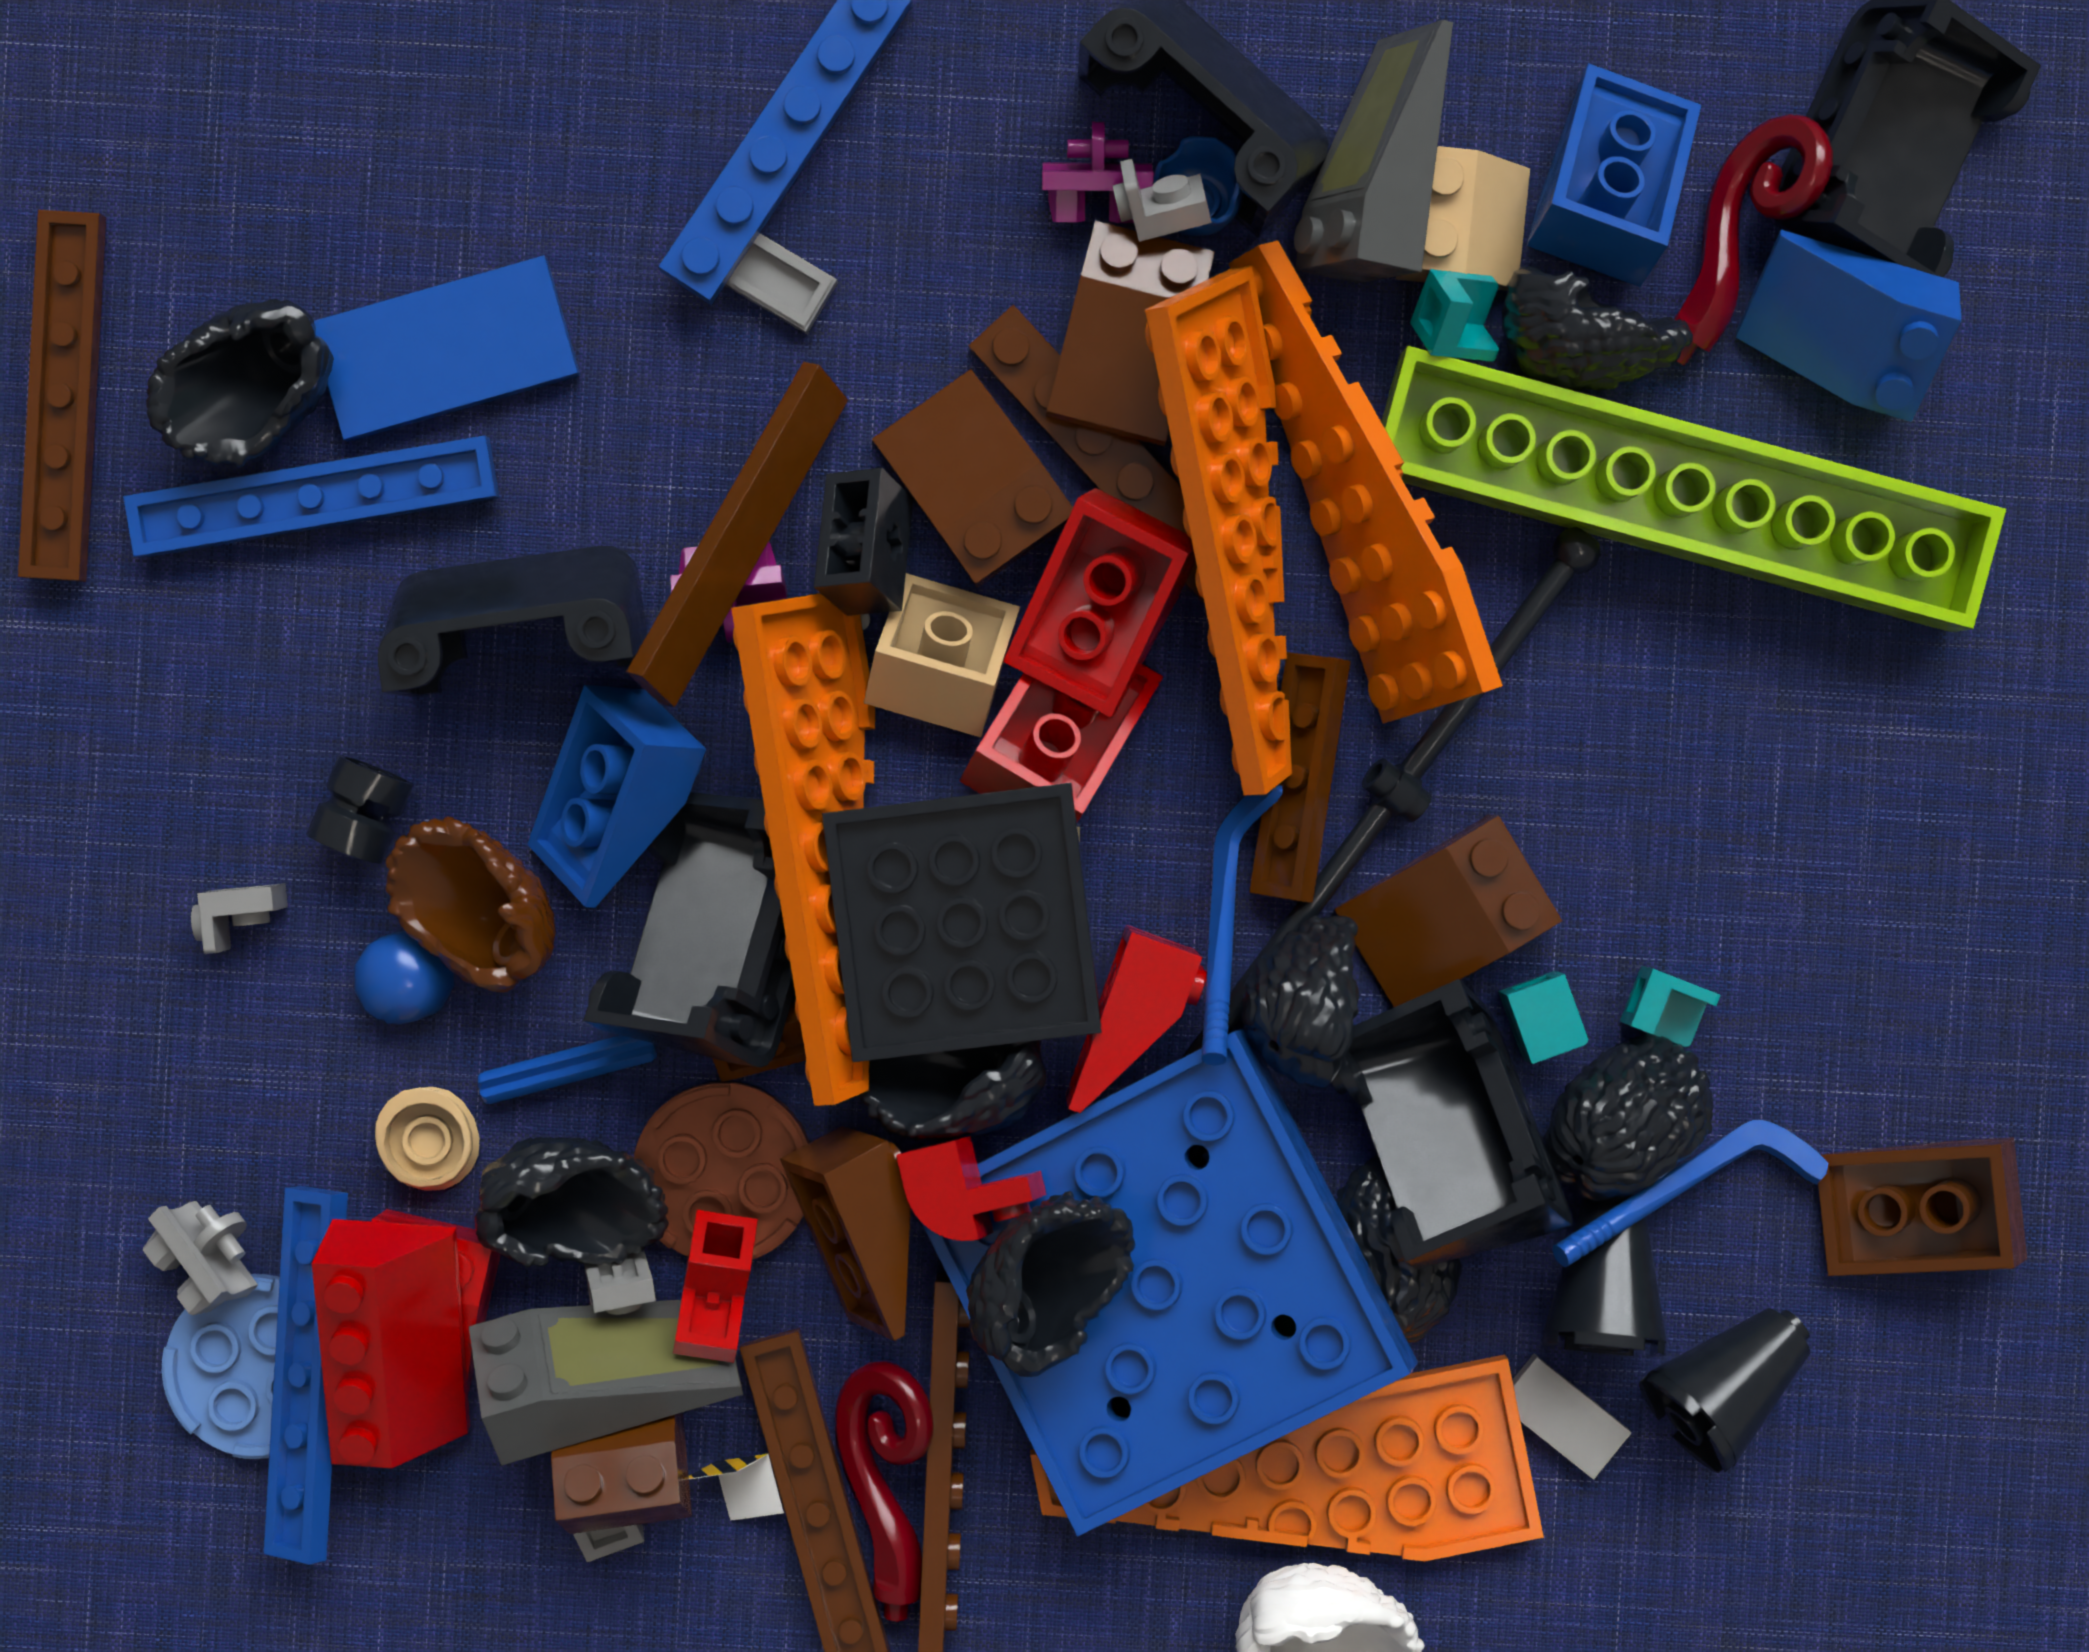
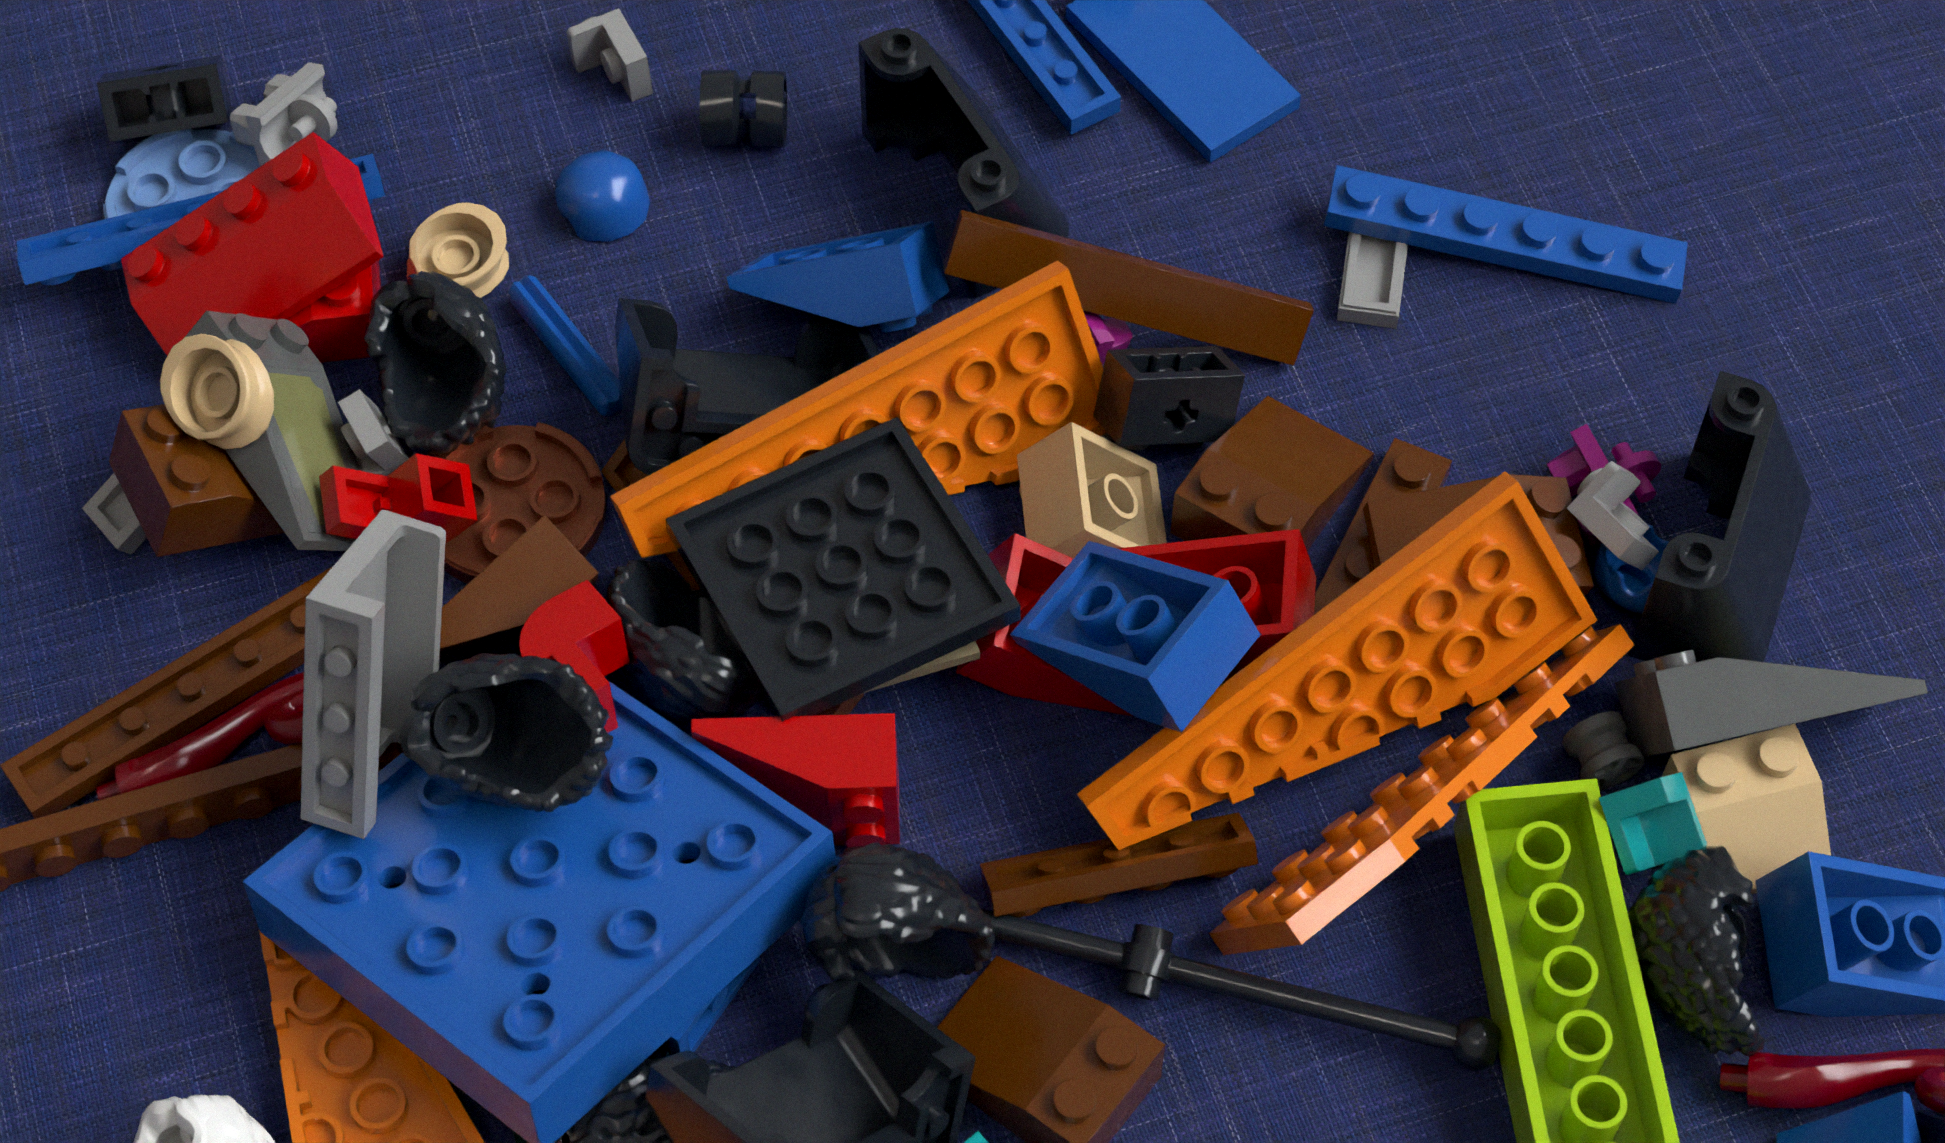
camera: 70 degrees right, 30 degrees down
reddish brown hair [385,817,556,993] -> none
white sticker [689,1454,784,1521] -> none
blue piece [1201,784,1283,1066] -> none
none -> black brick [97,55,232,142]
none -> tan piece [160,334,274,449]
none -> light grey panel [301,509,446,839]
none -> blue slope [1010,541,1261,733]
none -> dark grey wheel [1562,711,1645,791]

